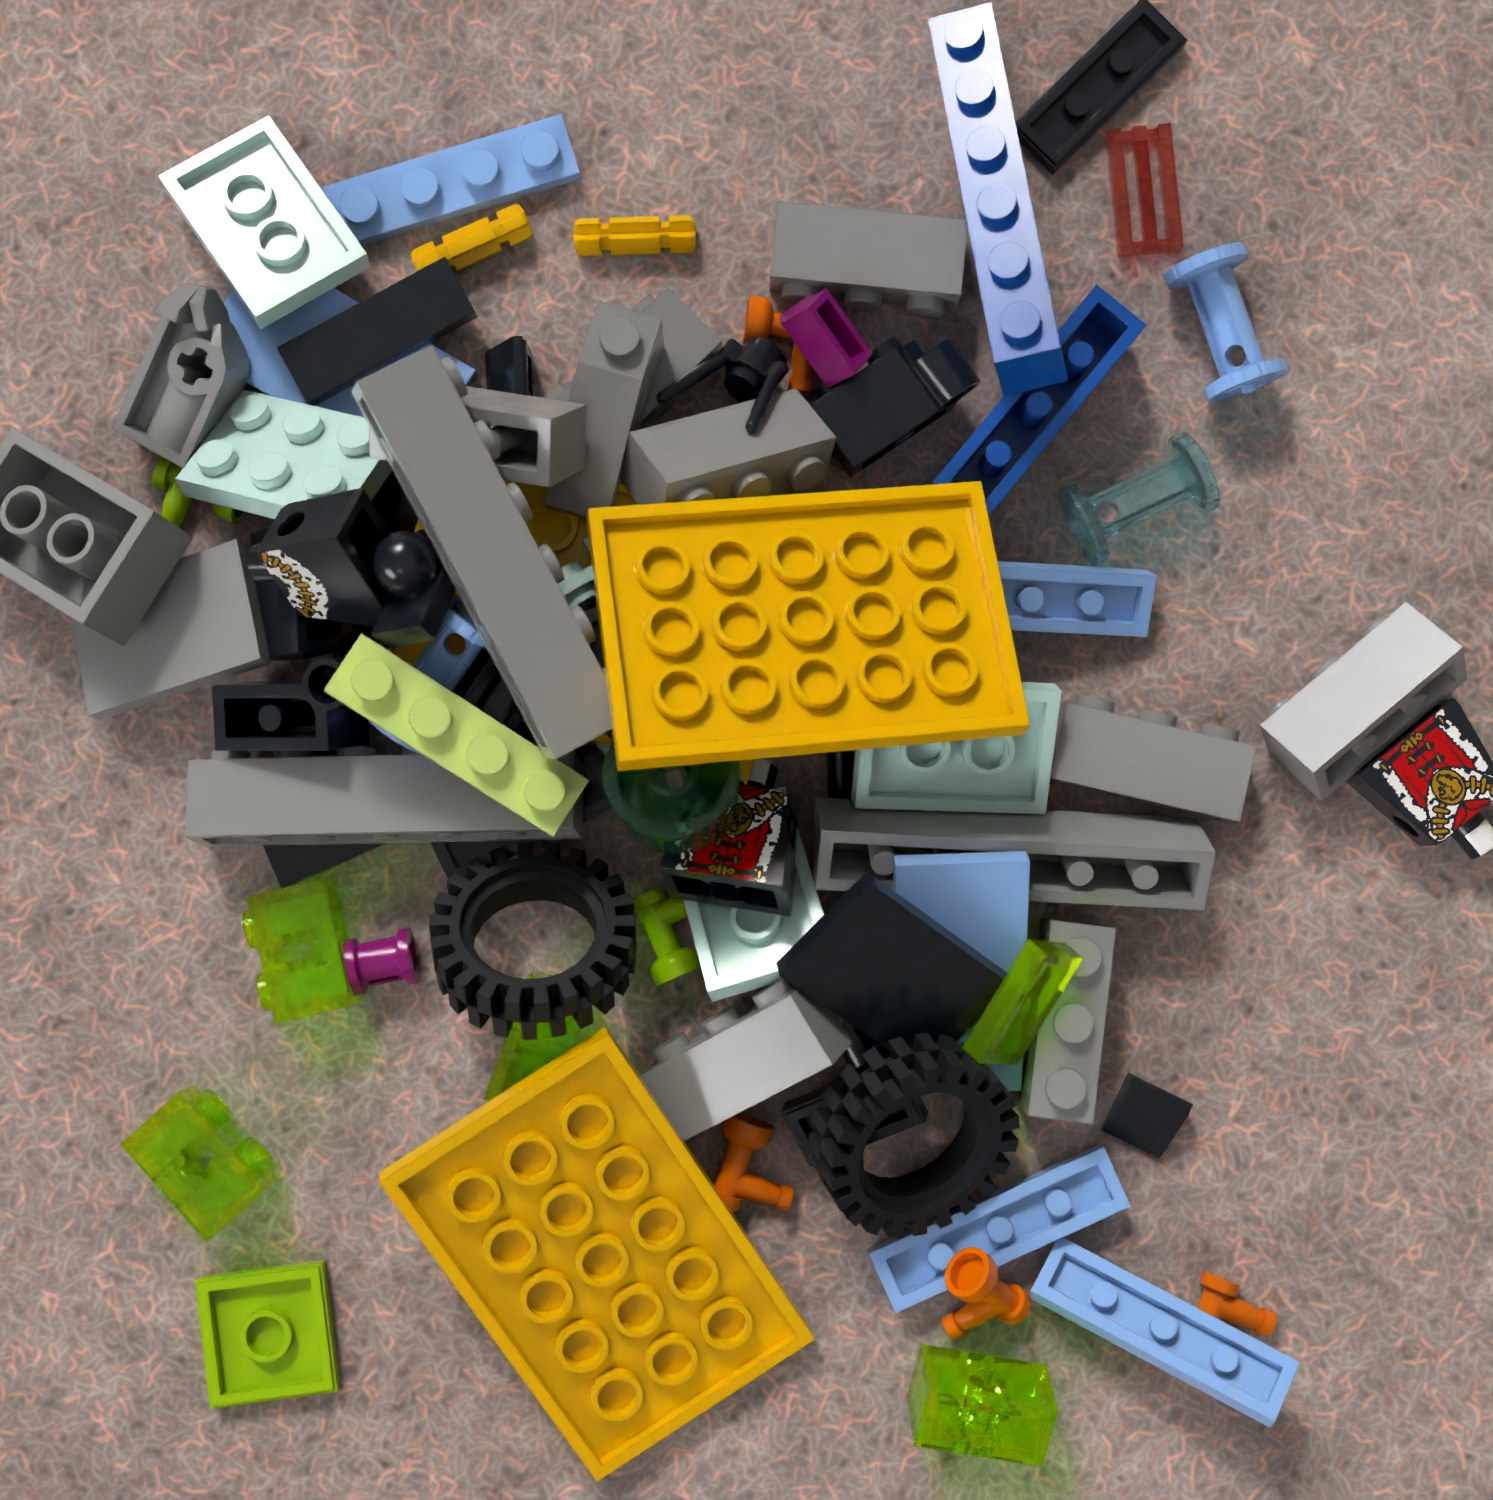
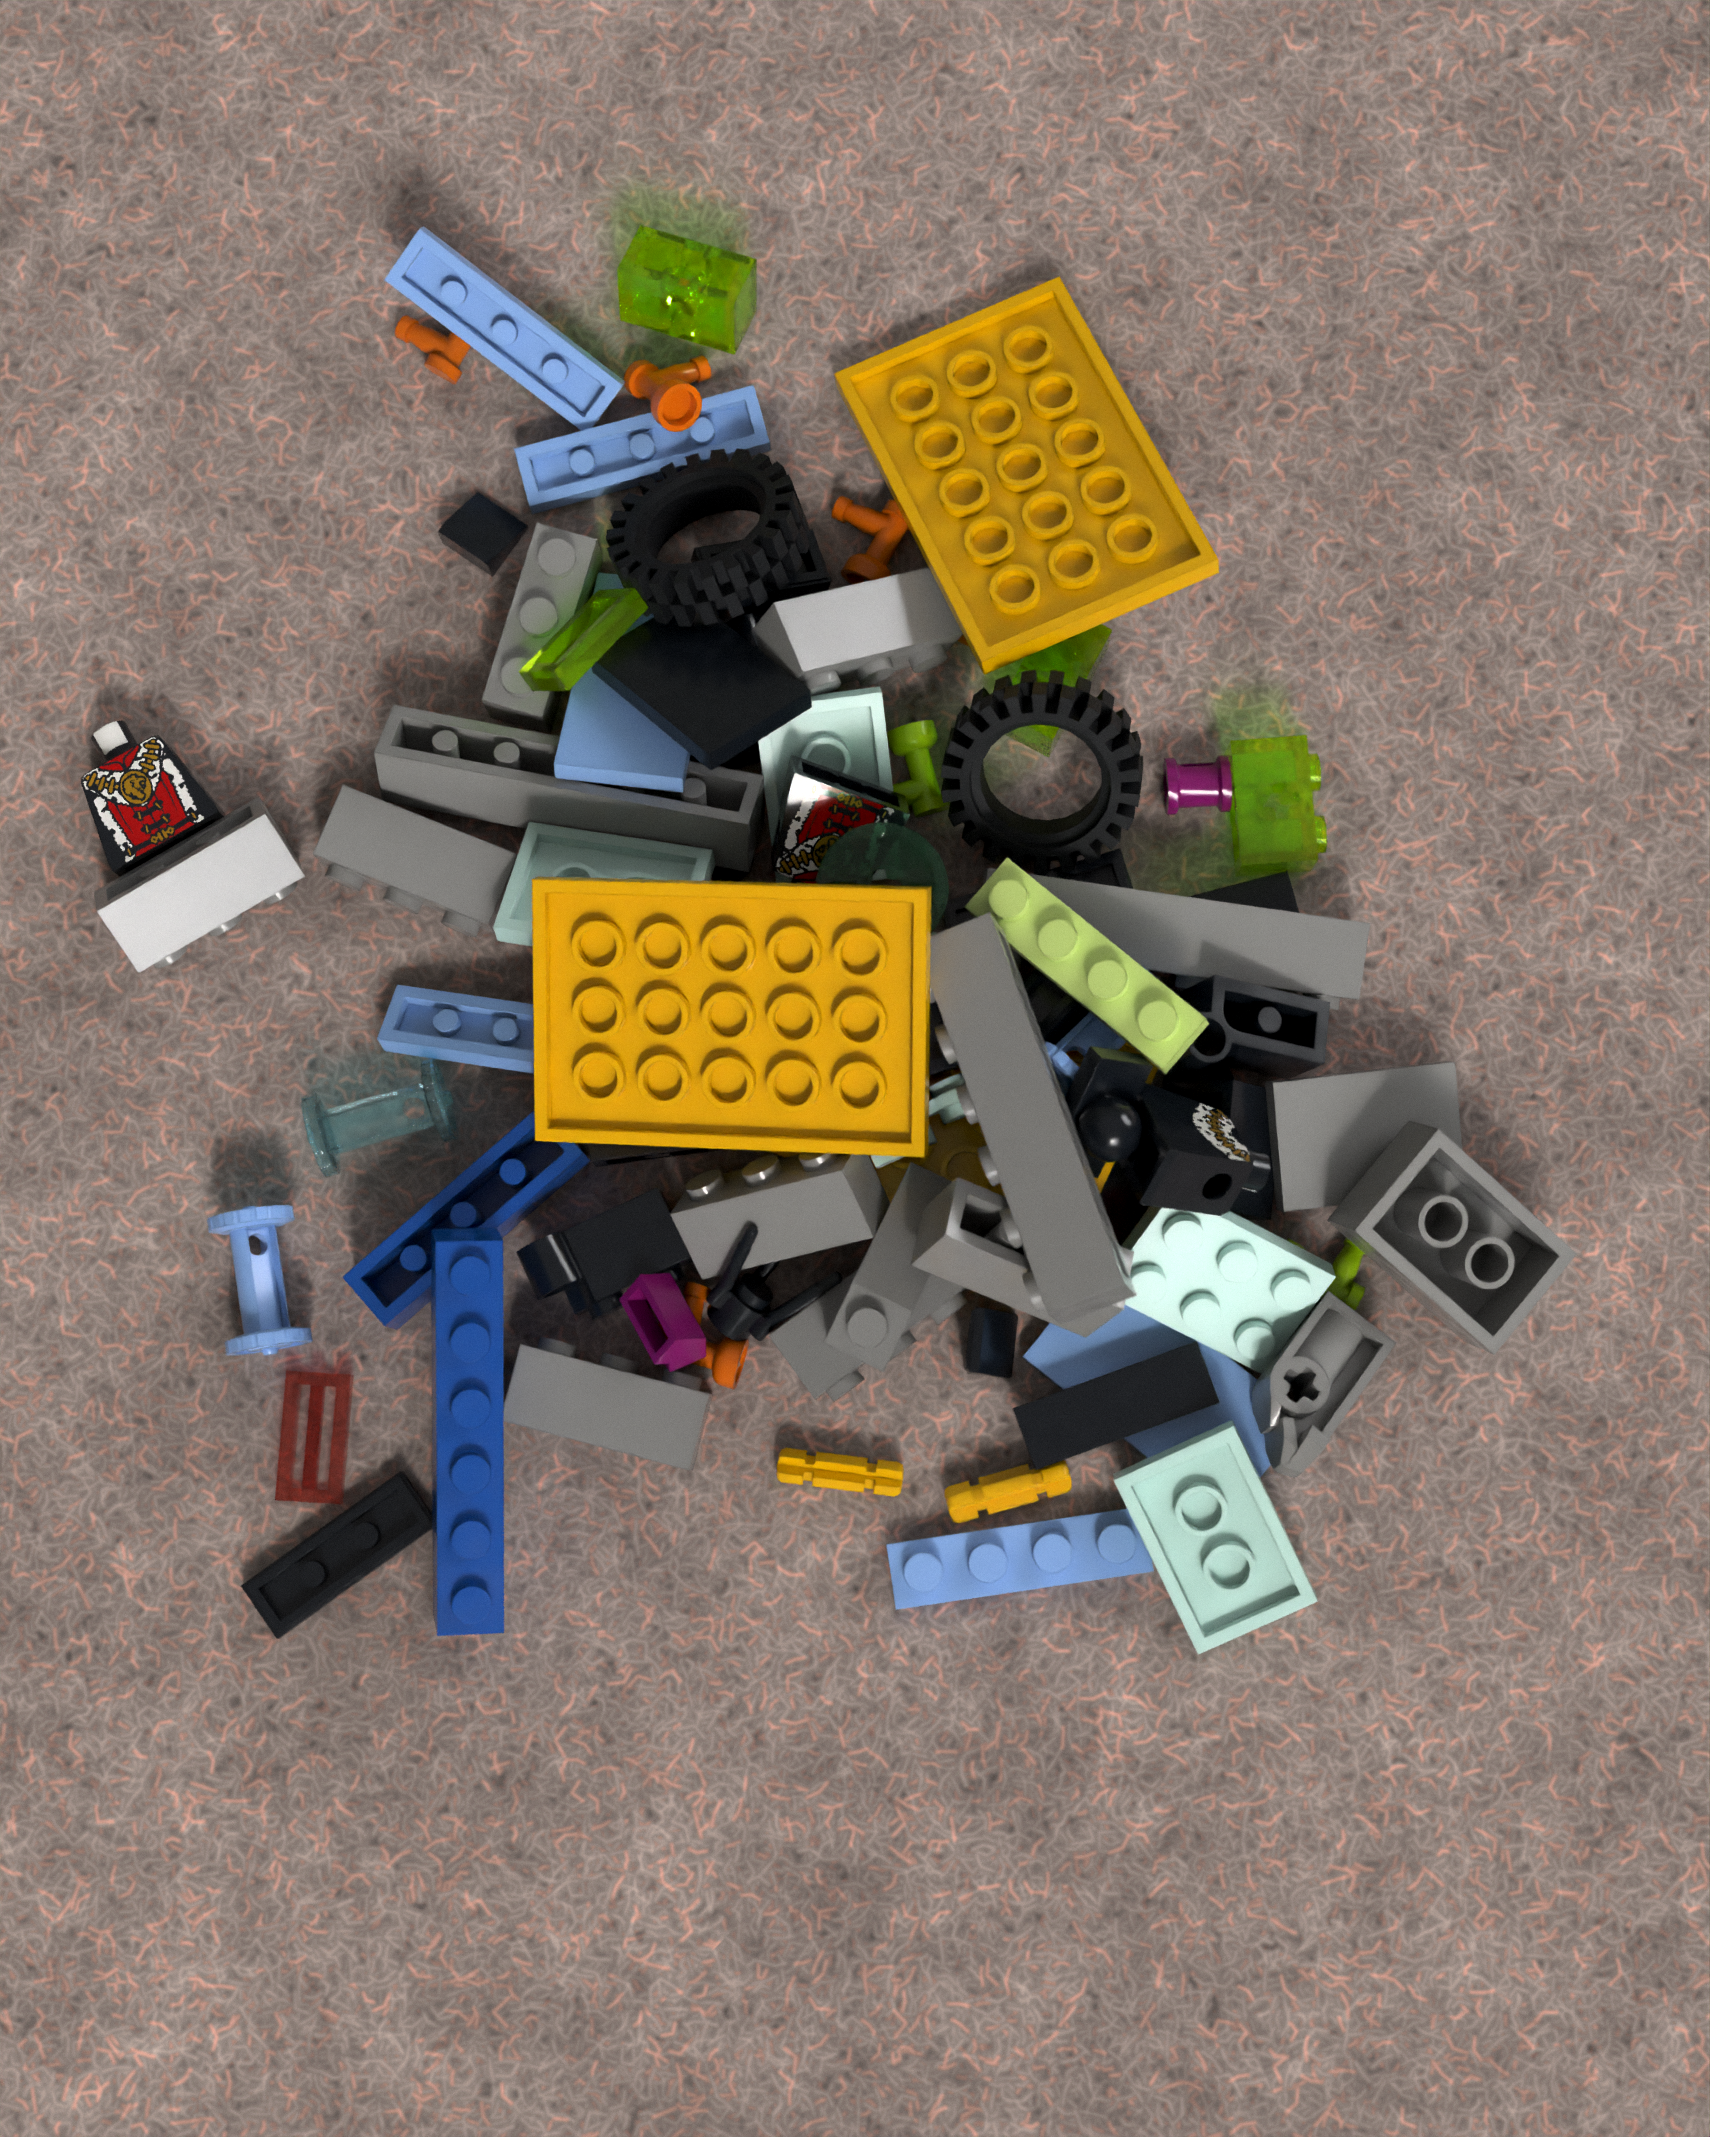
camera: 165 degrees left, 5 degrees down
clear neon green brick [120,1085,279,1242] -> none
lime tile [195,1259,341,1409] -> none

